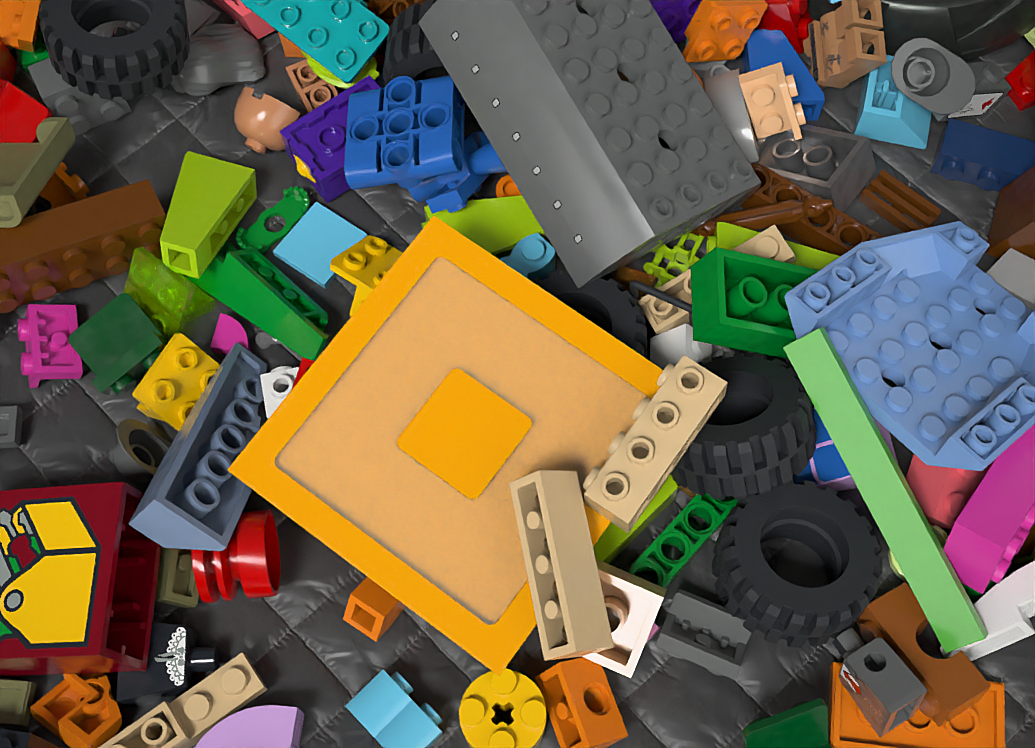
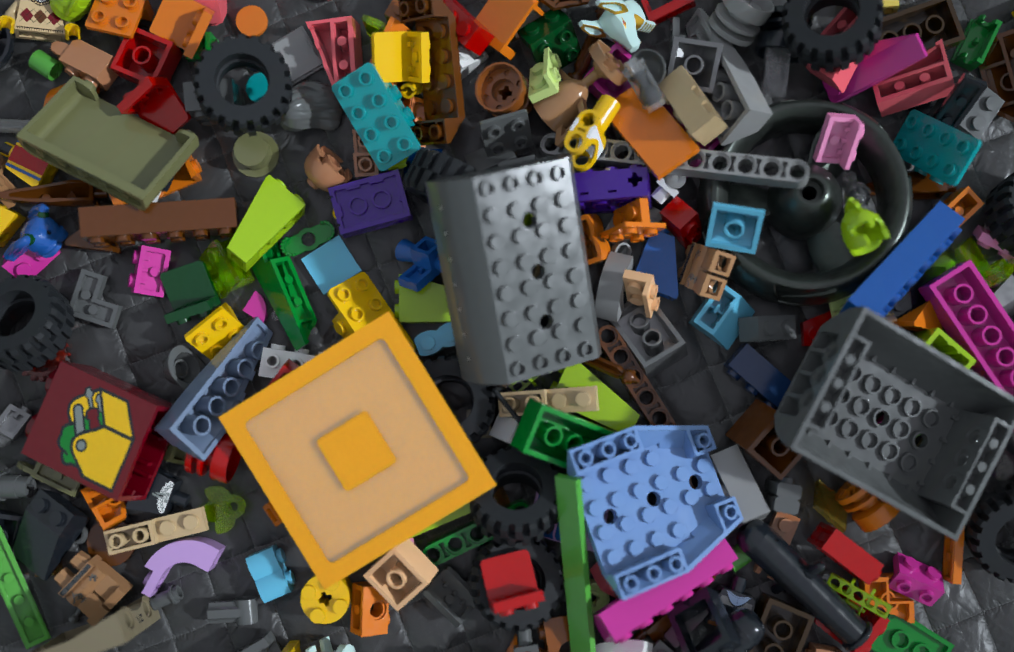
camera: 15 degrees right, 20 degrees up
blue connector [344,75,465,190] -> none
tan brick [509,470,614,661] -> none
tan brick [582,355,728,533] -> none
reddish brown tile [858,169,942,233] -> none
dark grey piece [891,38,975,114] -> none
none -> clear neon green plate [204,486,246,534]
none -> olive piece [232,131,280,178]
none -> red bracket [480,549,545,617]

